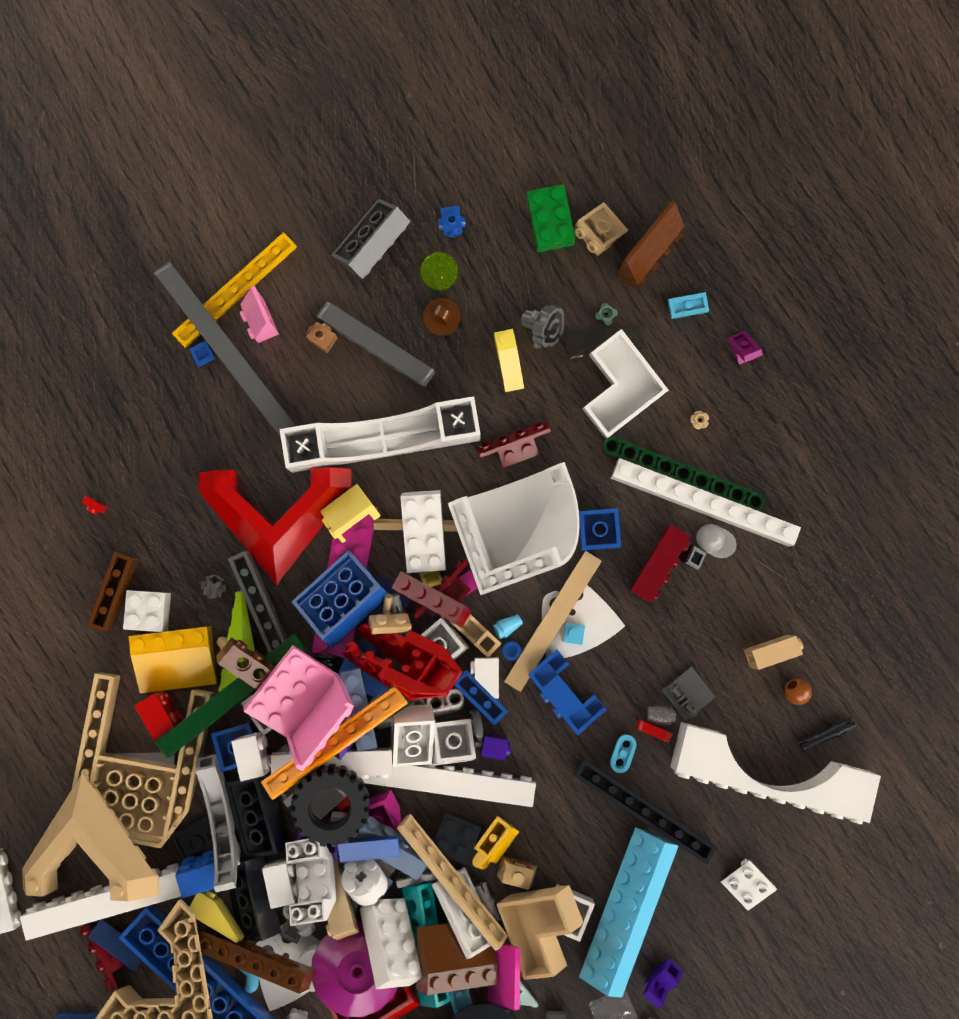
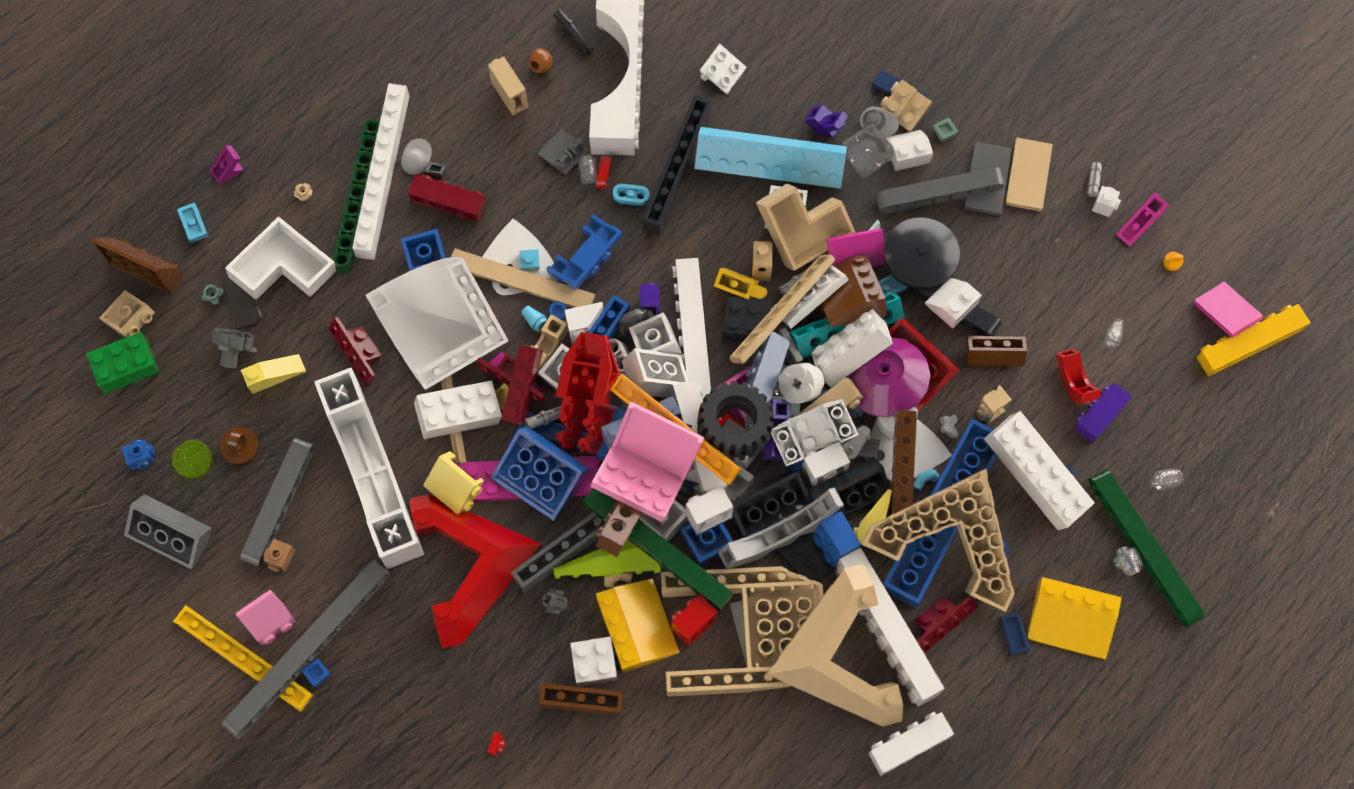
camera: 100 degrees left, 15 degrees down
dark blue tile [87,919,142,972] -> none
tile [338,835,401,862] -> none
tan plate [369,594,412,634] -> none

